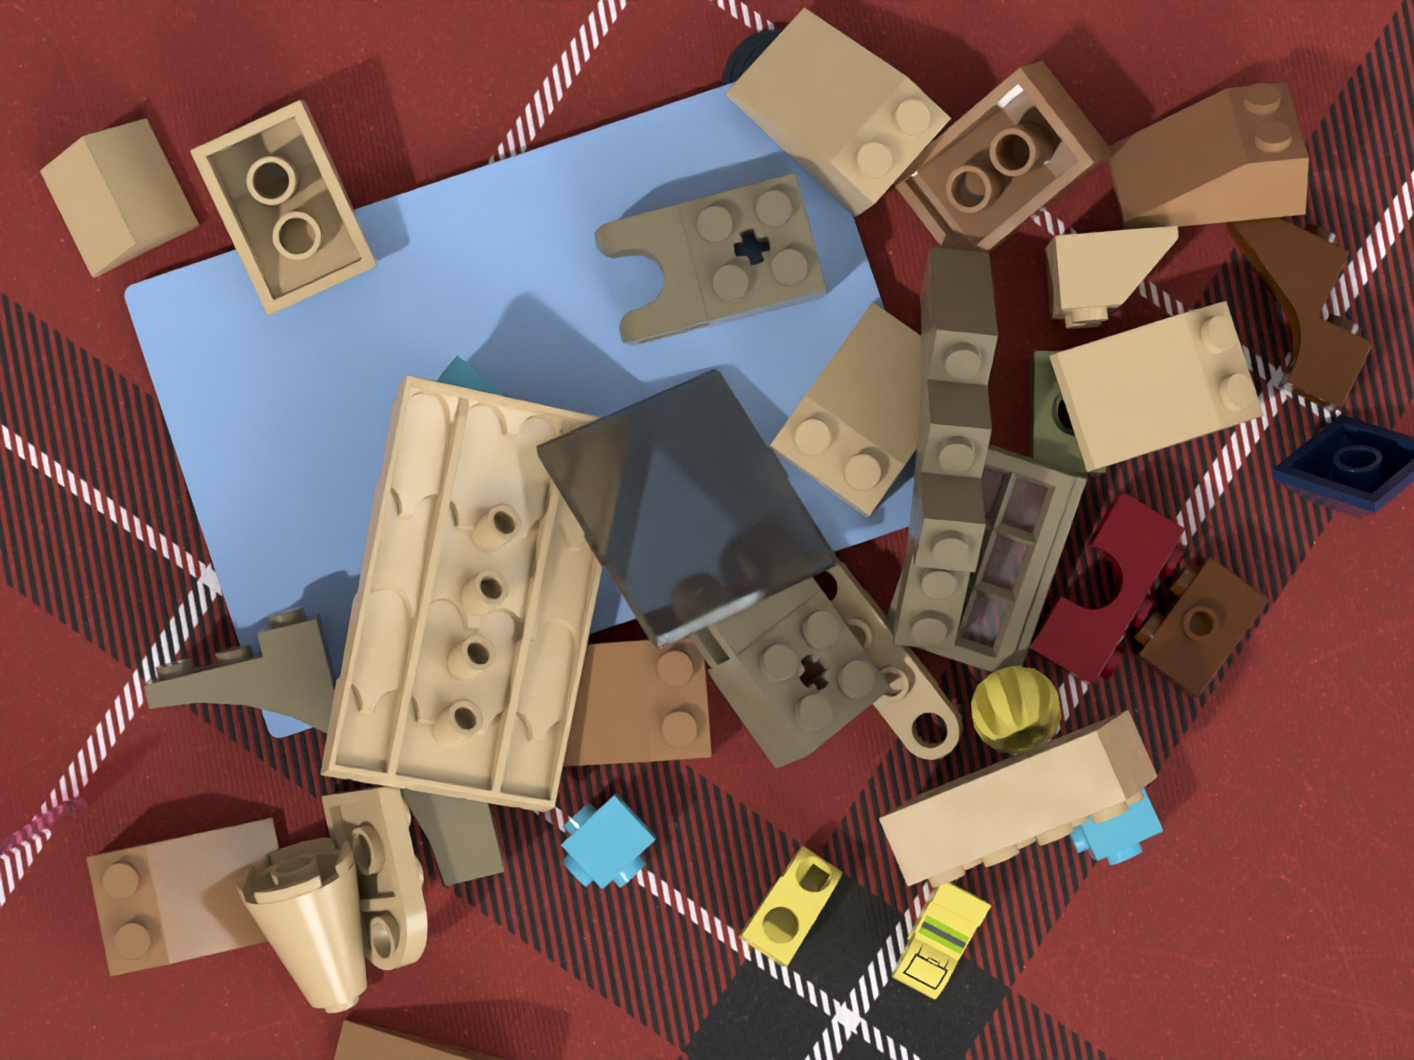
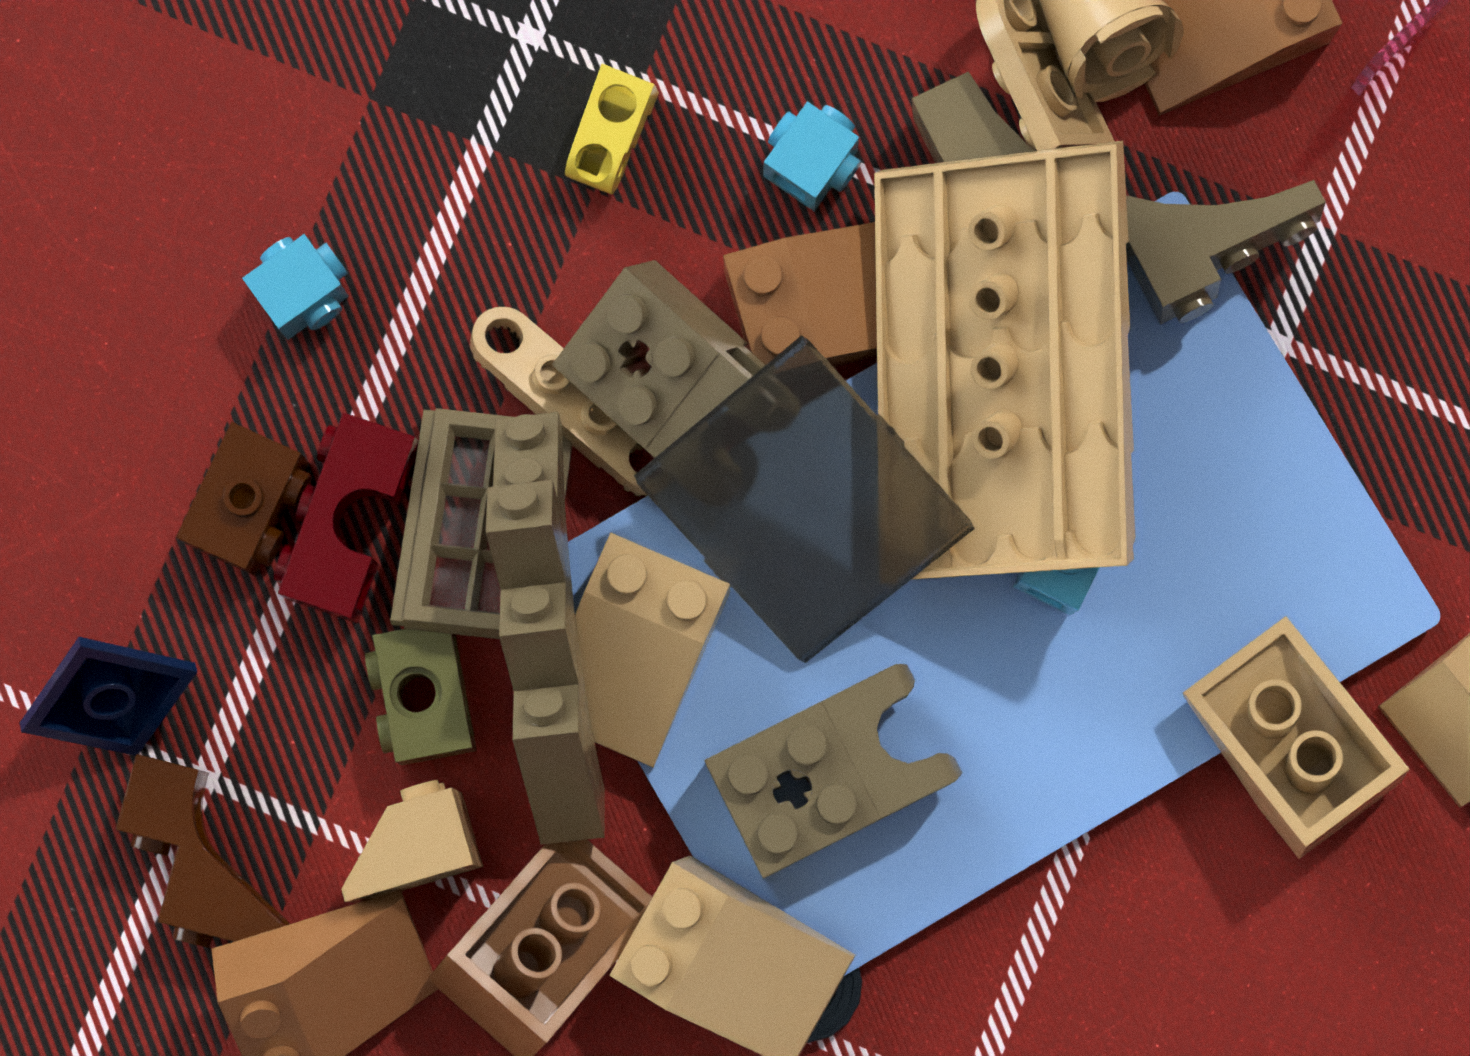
camera: 165 degrees right, 5 degrees down
tan brick [879,710,1158,888] -> none
light yellow leg [892,882,991,1000] -> none
light yellow piece [971,665,1061,755] -> none
tan slope [1049,301,1264,472] -> none

